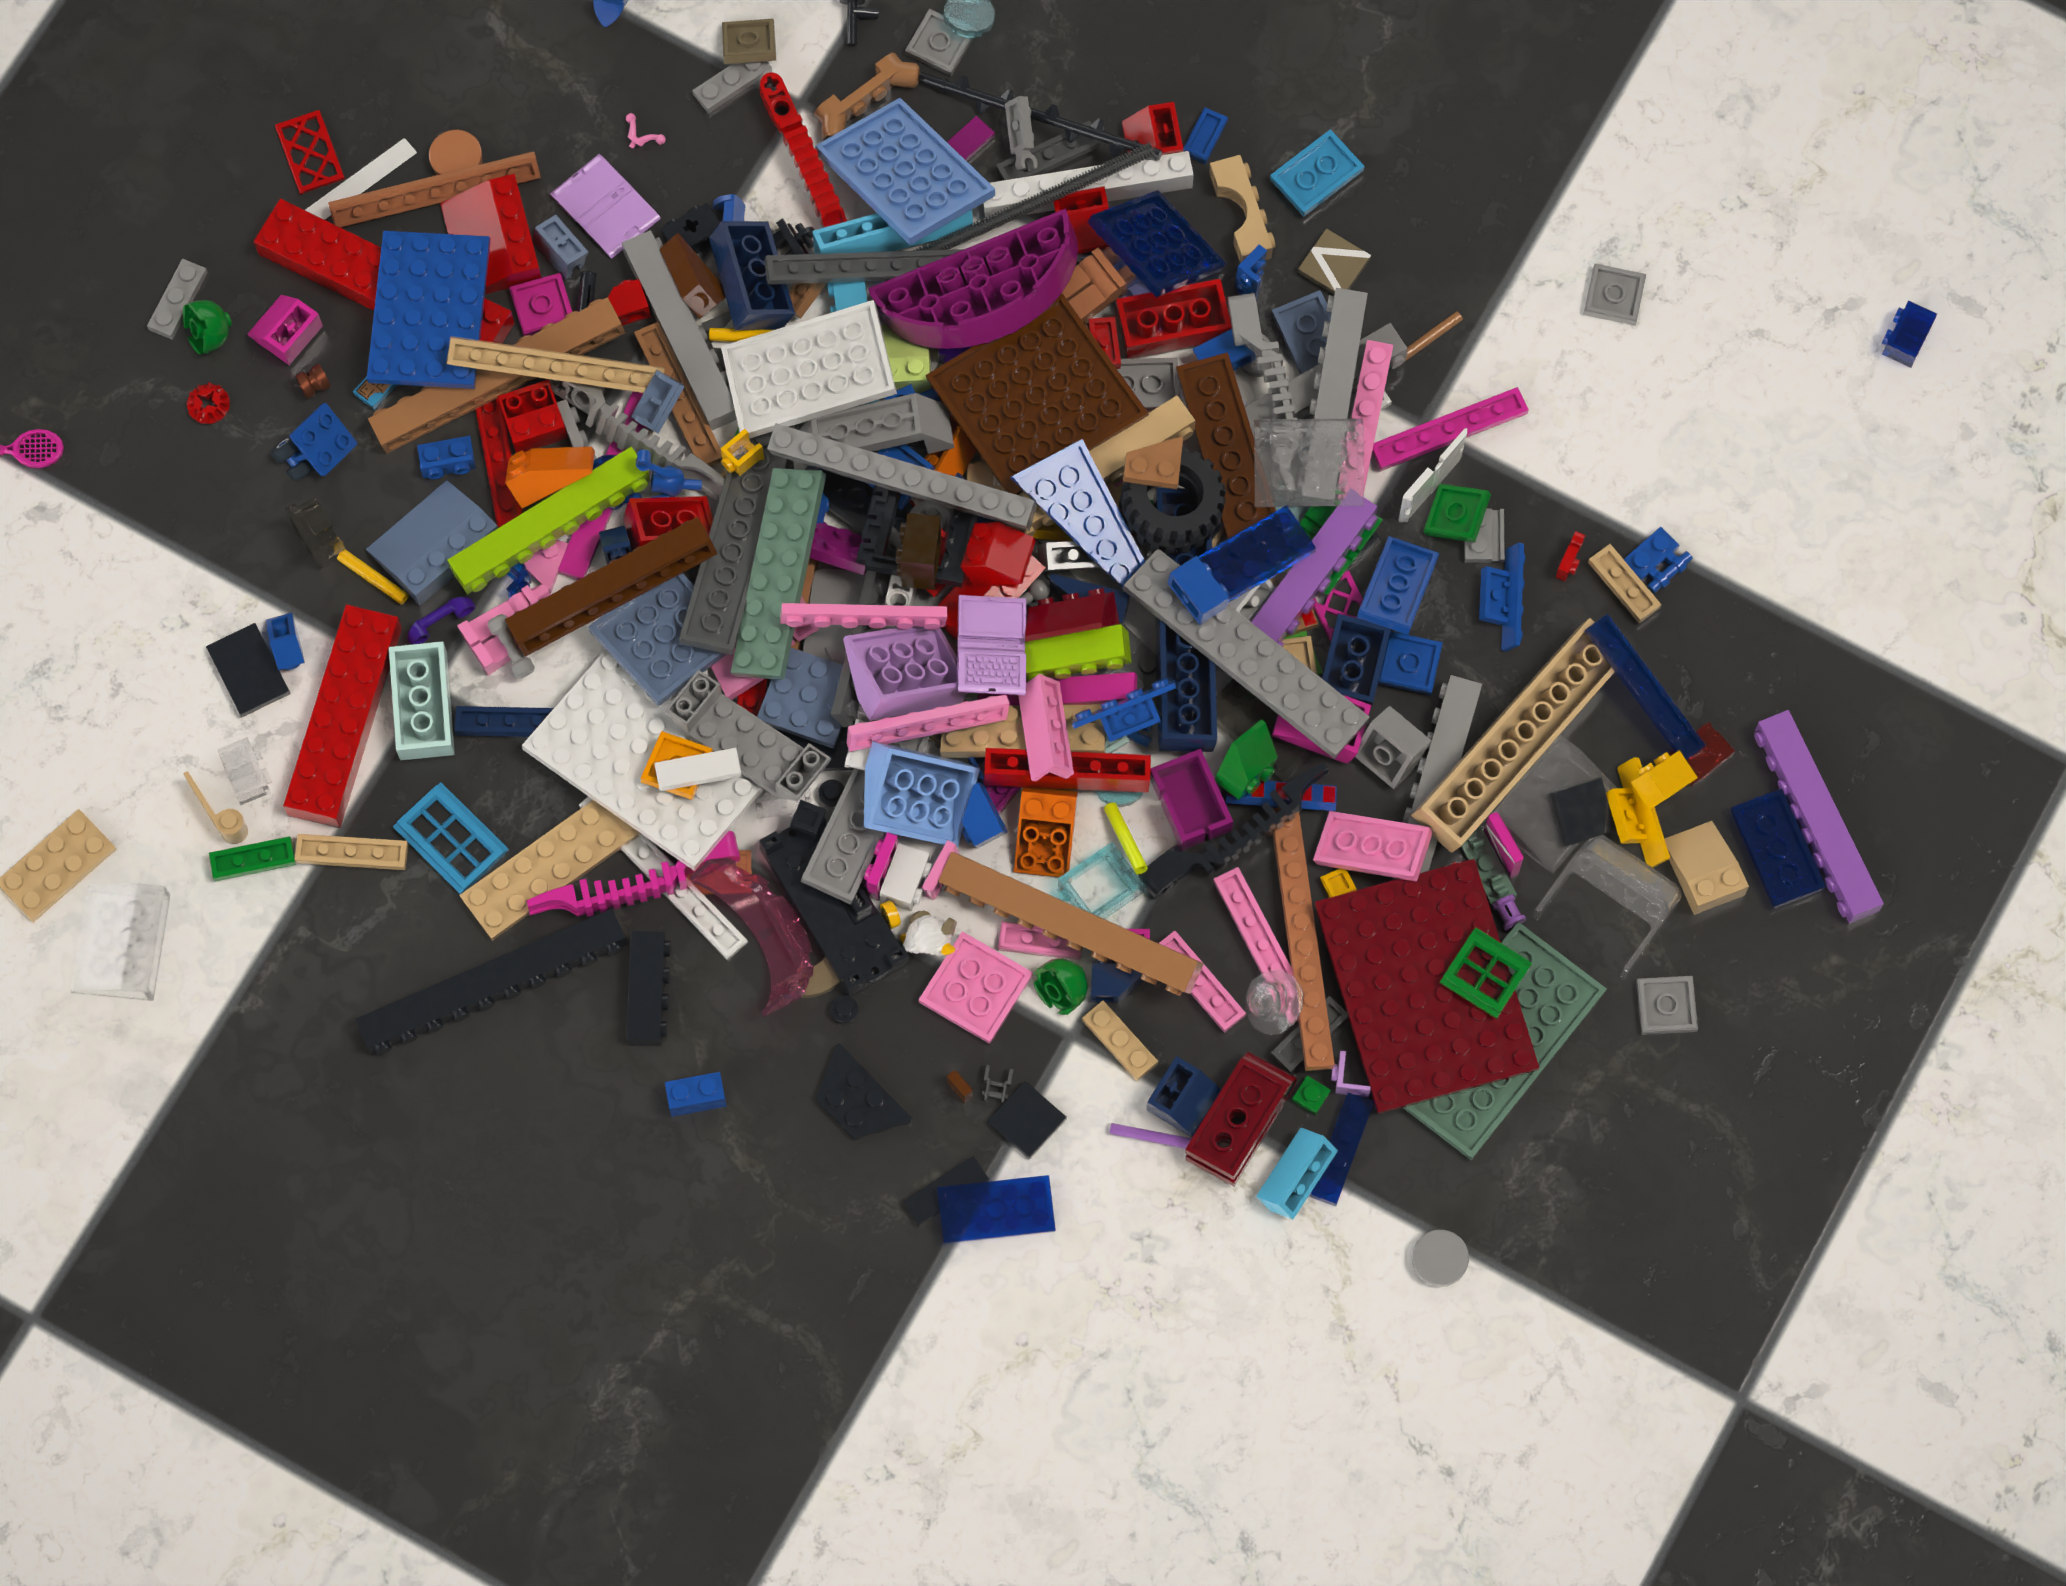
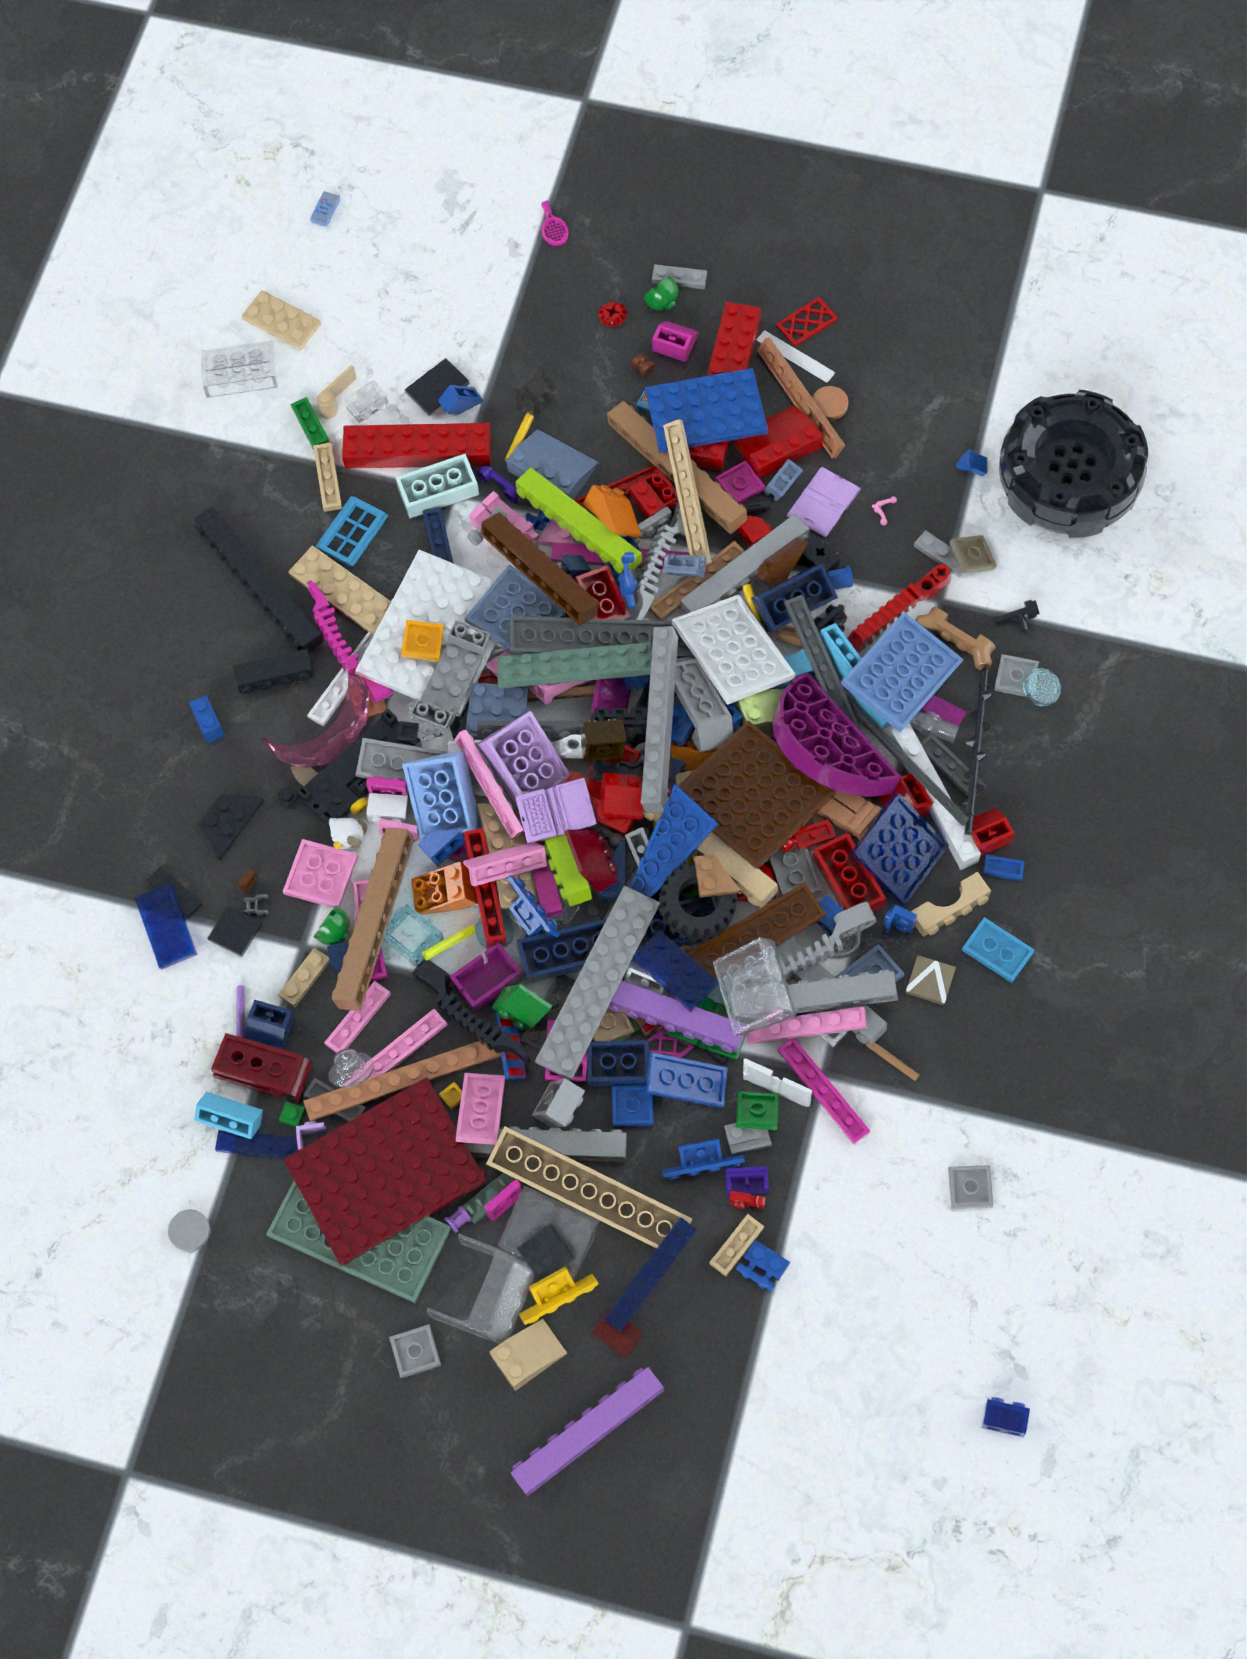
camera: 80 degrees right, 5 degrees down
blue plate [271,403,357,481] -> none
blue bracket [417,436,476,479] -> none
white tile [654,748,742,791] -> none
yellow window [720,429,765,476] -> none
bright pink plate [780,603,947,630] -> none
black plate [819,780,845,807] -> none
light grey plate [1005,96,1038,171] -> none
blue brick [1167,556,1229,625] -> none
green piece [1440,927,1532,1019] -> none
yellow brick [1631,750,1698,810] -> none
clear blue plate [1730,789,1826,909] -> none
none -> dark purple hinge [726,1166,769,1196]
none -> clear piece [909,711,960,743]

